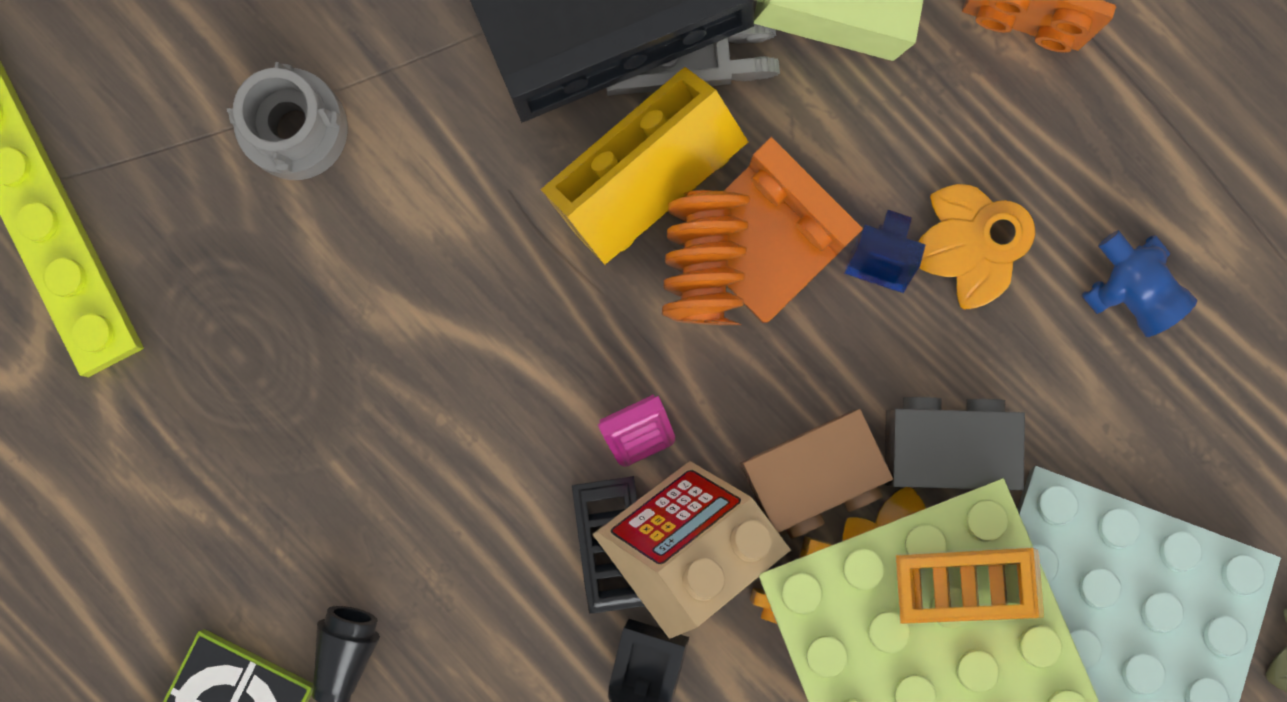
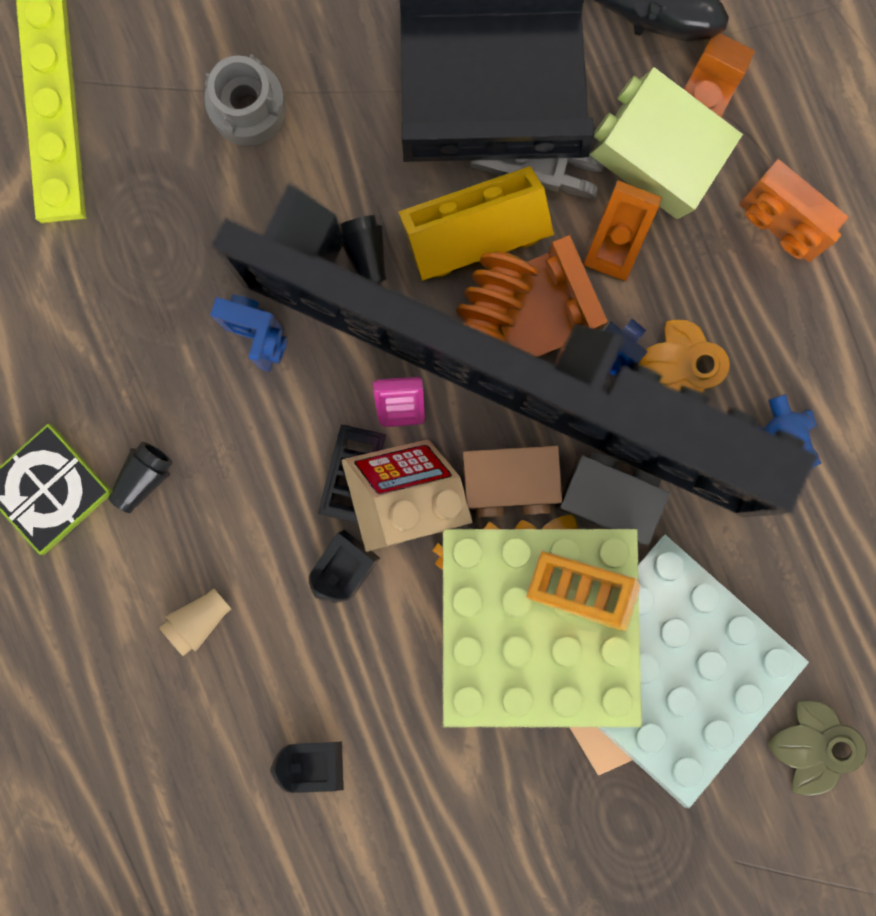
camera: 20 degrees right, 0 degrees up
none -> blue bracket [210,294,287,372]
none -> black piece [212,183,817,518]
none -> black cone [339,215,387,283]
none -> orange slope [583,180,662,281]

